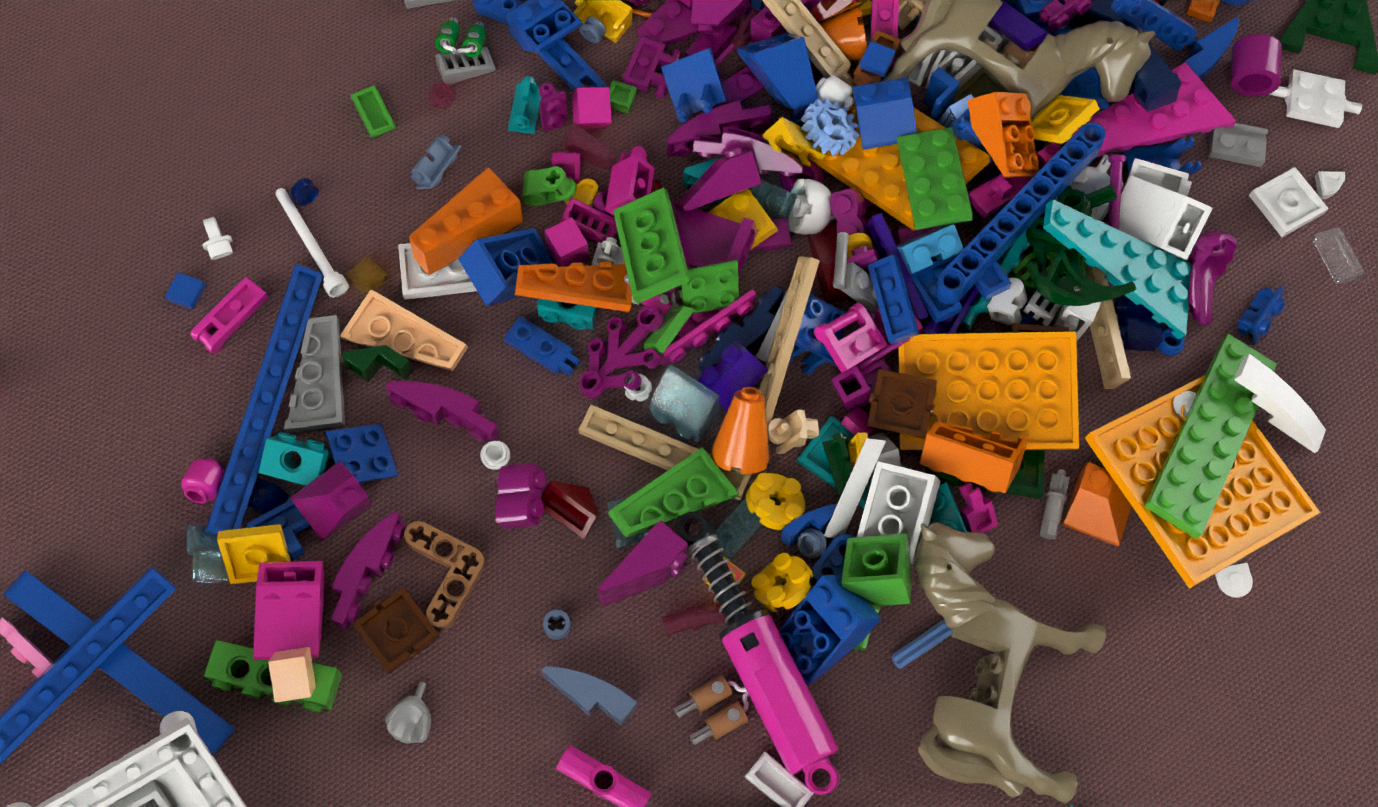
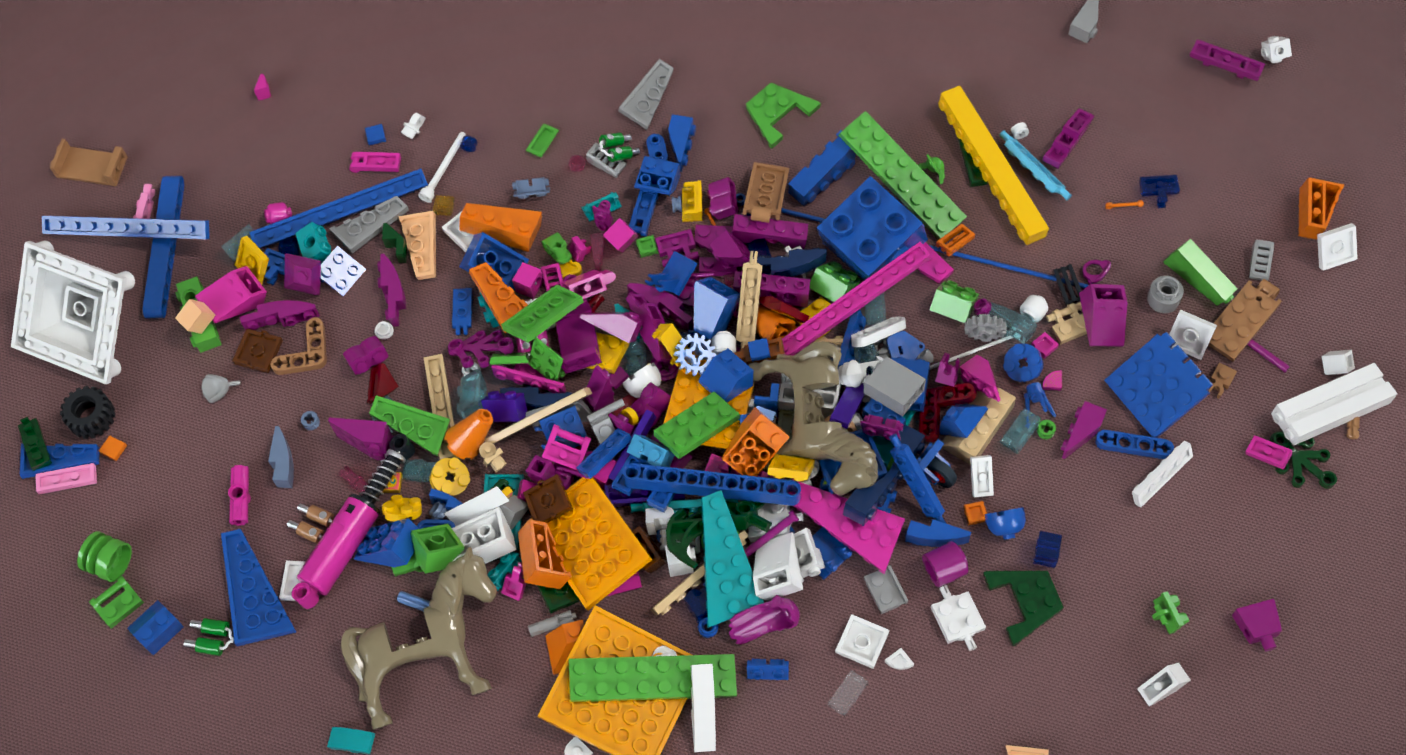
camera: 65 degrees right, 5 degrees down
none -> magenta slope [584,365,615,413]

